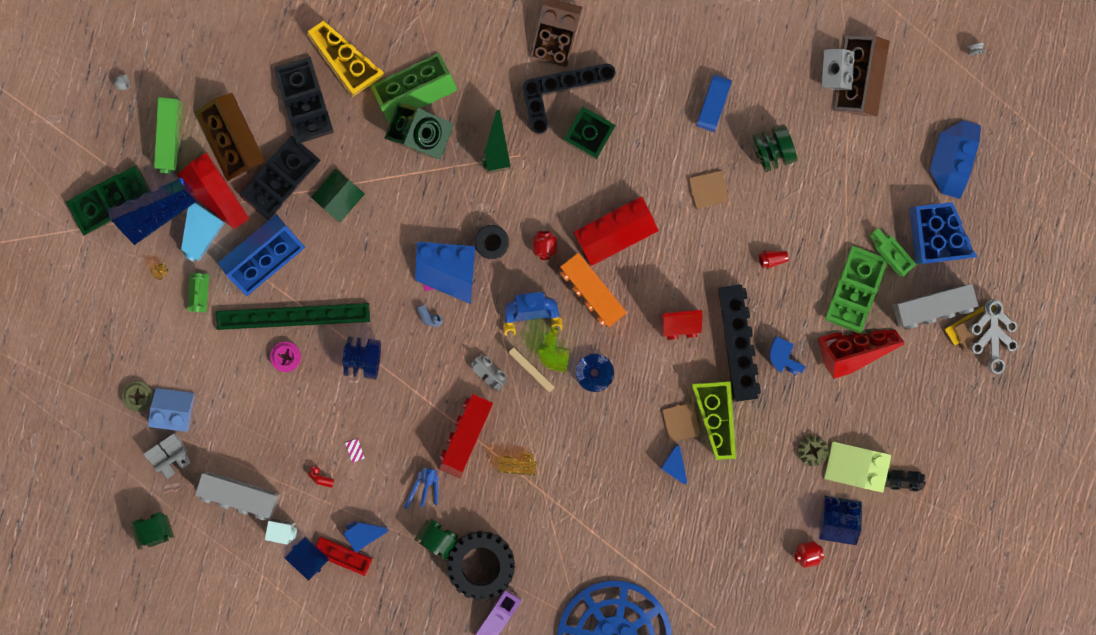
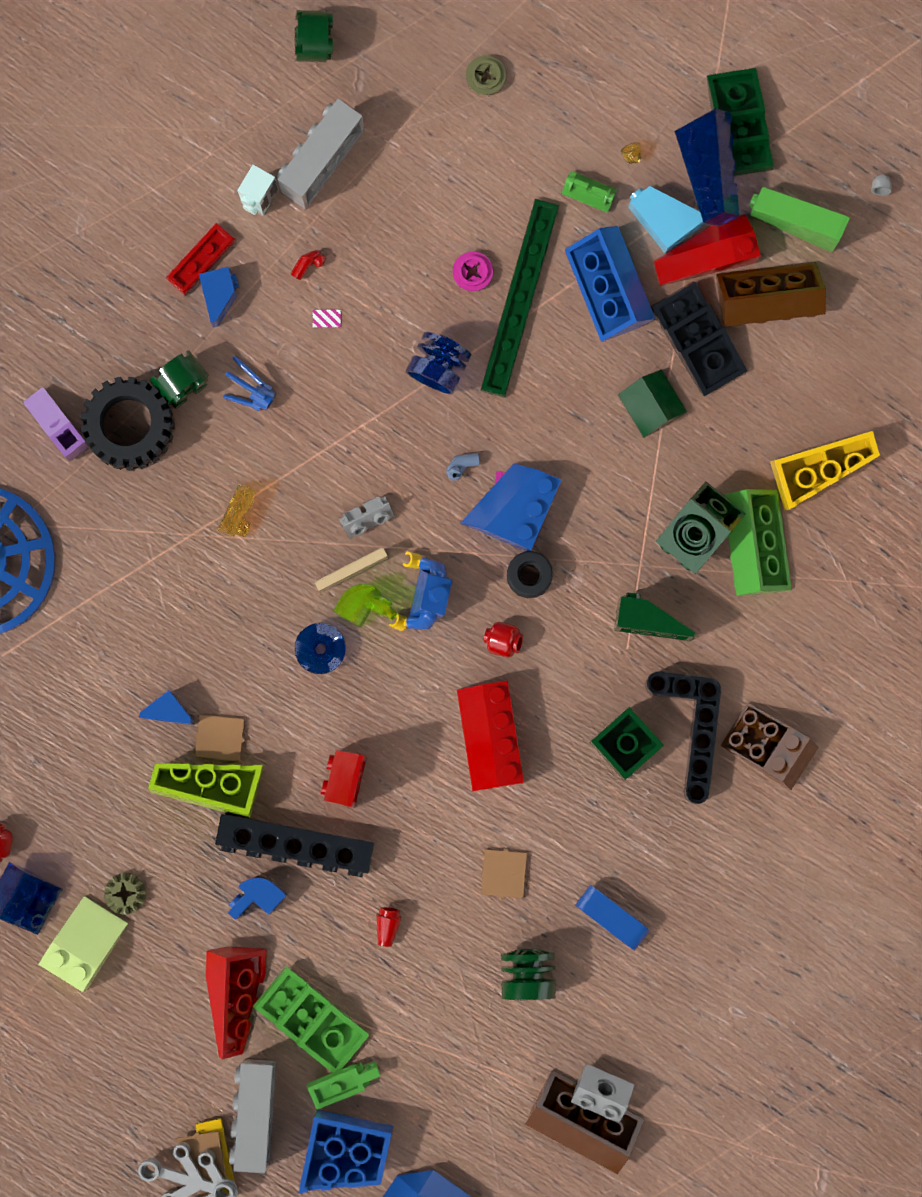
camera: 105 degrees right, 5 degrees down
light grey hips [144,433,191,479] -> none
medium blue slope [148,388,194,432] -> none
black slope [274,57,334,144] -> none
clear blue piece [285,537,329,581] -> none
red wedge [439,394,493,478] -> none
orange brick [559,253,627,327] -> none
black hinge [885,469,926,492] -> none

